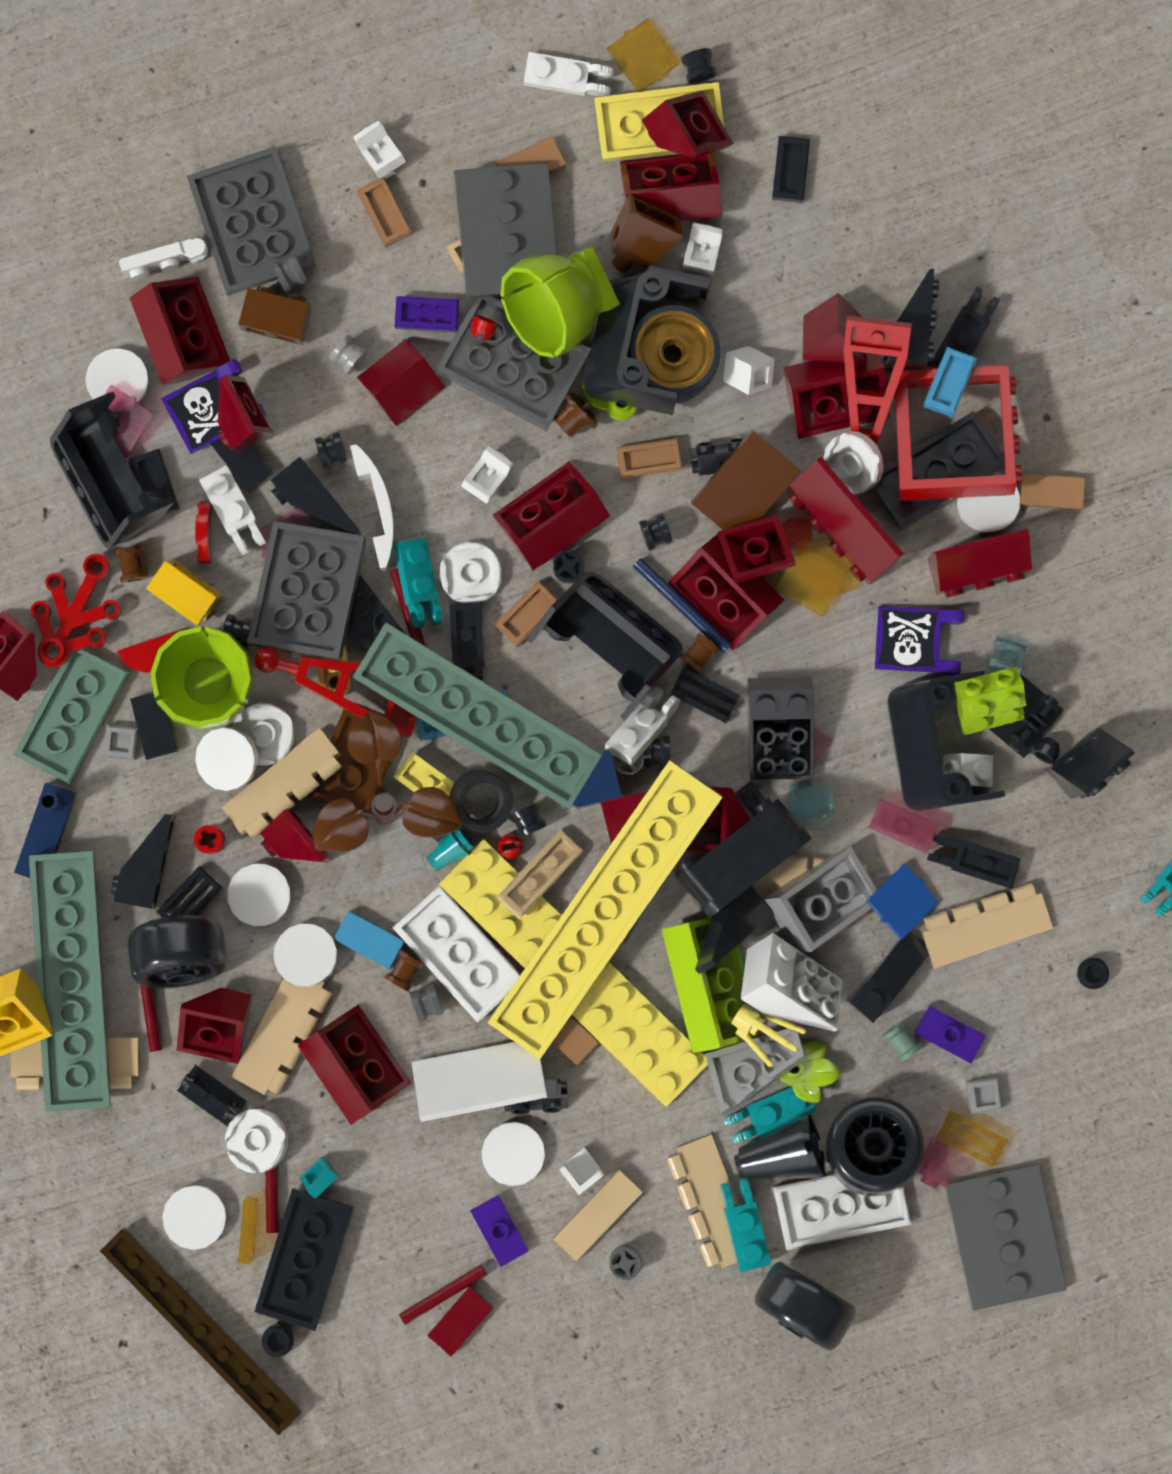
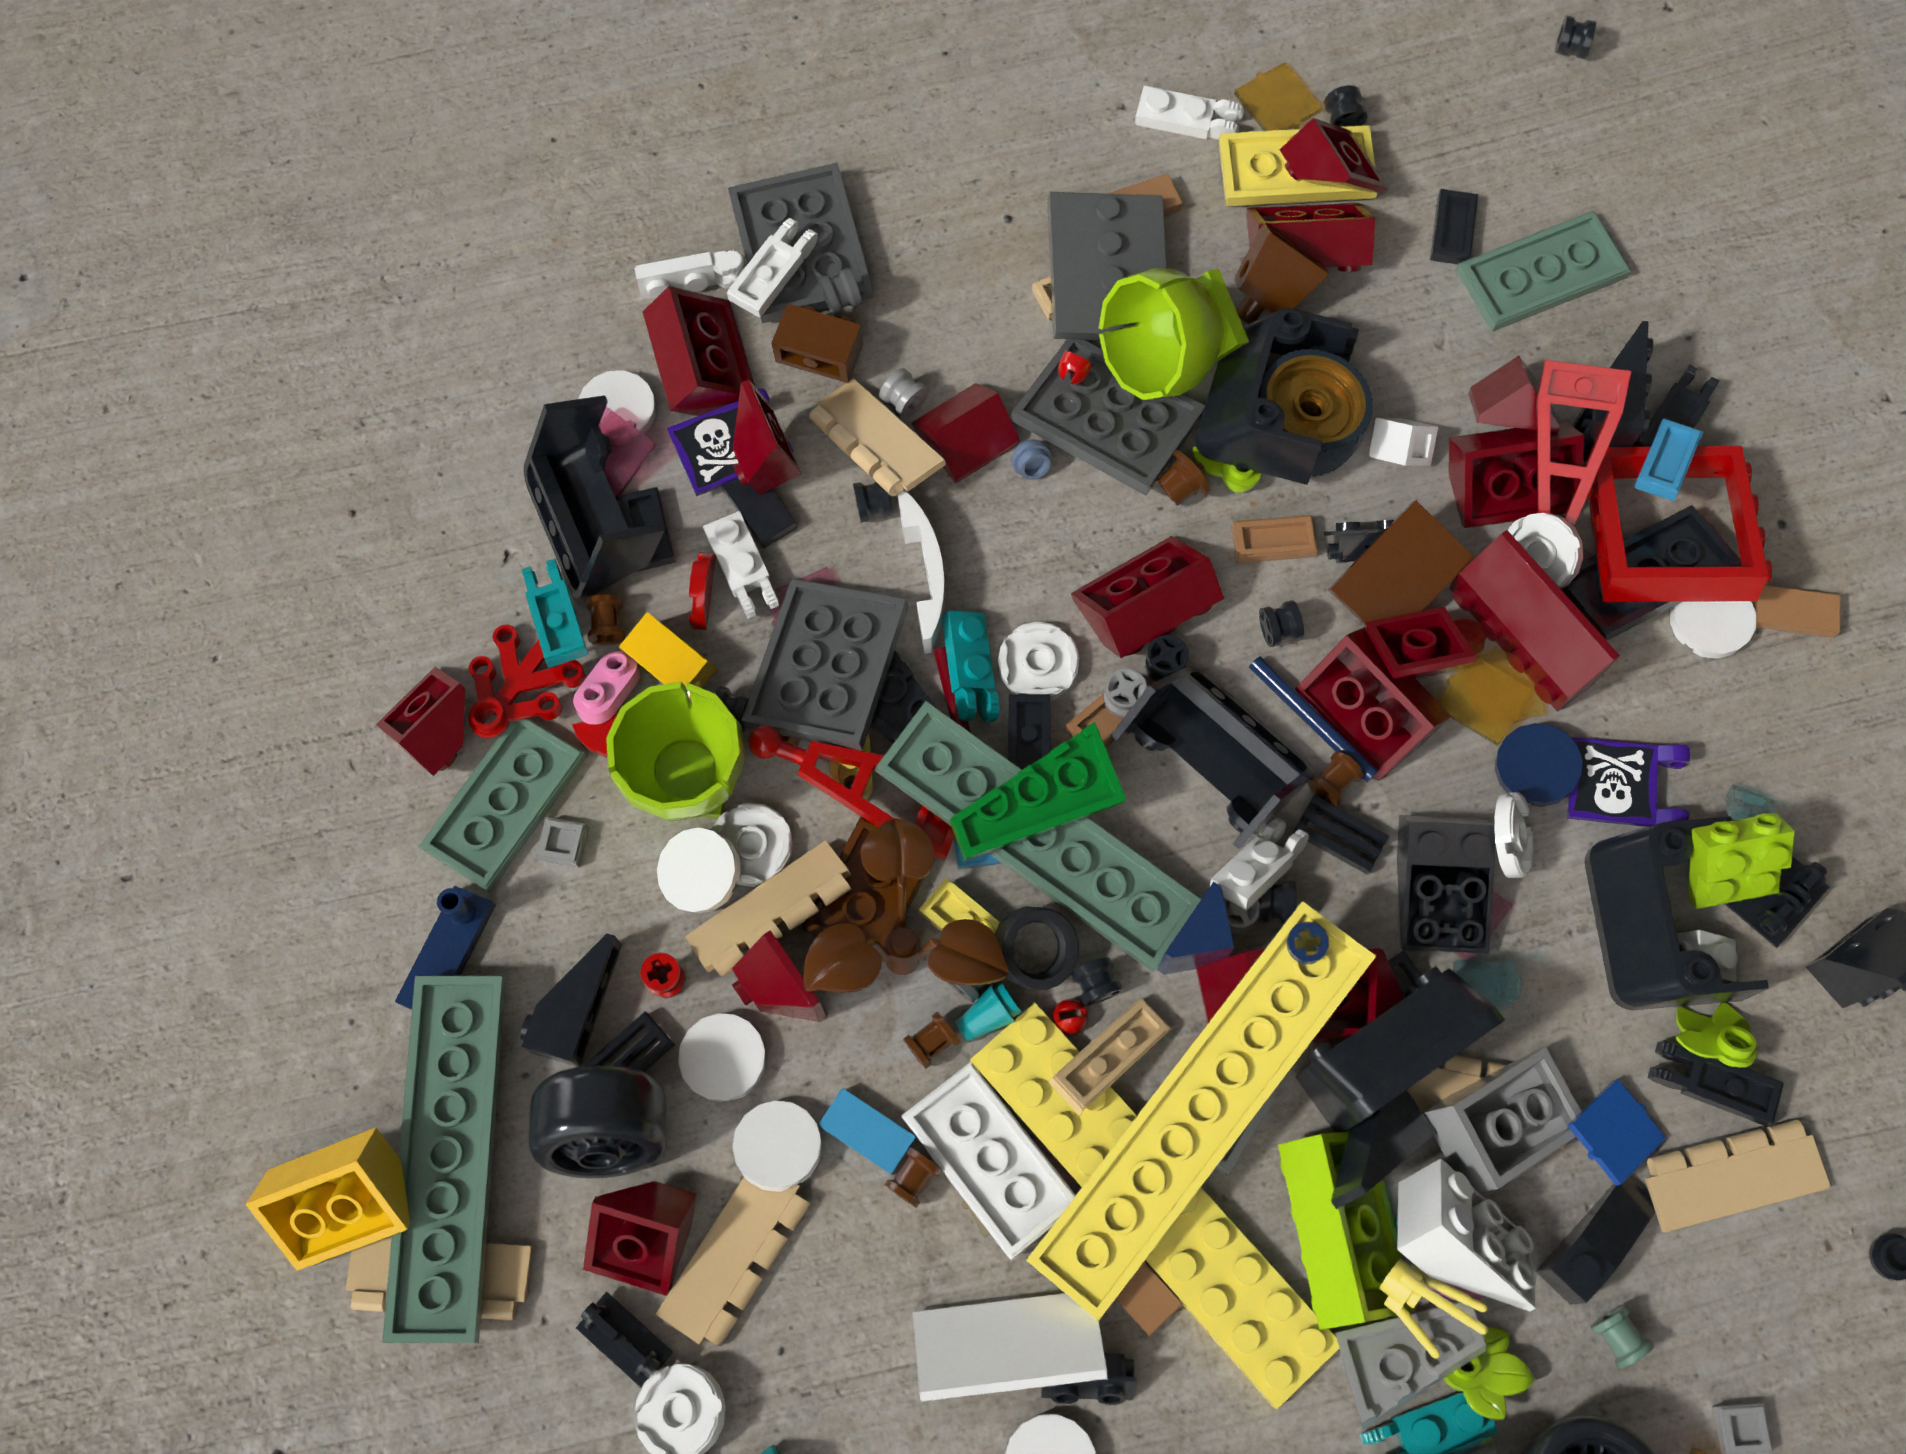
camera: 10 degrees right, 15 degrees down
black tile [130,693,178,760] -> none
dark red bar [140,985,162,1052] -> none
black slope [271,457,362,535] -> none
dark red slope [297,1004,411,1125] -> none
white bracket [354,121,406,179] -> none
medium nougat tile [356,177,413,248] -> none
dark purple plate [394,296,460,333] -> none
dark grey wheel [409,984,444,1022] -> none
white bracket [461,446,513,504] -> none
white bracket [682,223,723,278] -> none
clear pink plate [868,799,939,854] -> none
dark purple plate [914,1005,986,1064] -> none
dark red slope [927,529,1032,598] -> none
black hinge [1032,737,1060,764] -> none
none -> teal hinge [522,558,589,668]
none -> bright pink plate [573,651,640,724]
none -> white hinge [727,218,818,318]
none -> tan windscreen [809,378,946,496]
none -> reddish brown bush [903,1012,961,1069]
none -> green wing [949,722,1126,861]
none -> sand blue plate [1011,439,1051,480]
none -> light grey wheel [1103,668,1147,718]
none -> dark blue bush [1286,922,1329,965]
none -> sand green tile [1456,211,1631,332]
none -> dark blue tile [1495,723,1583,807]
none -> white tile [1495,792,1534,878]
none -> lime plate [1676,1002,1757,1068]

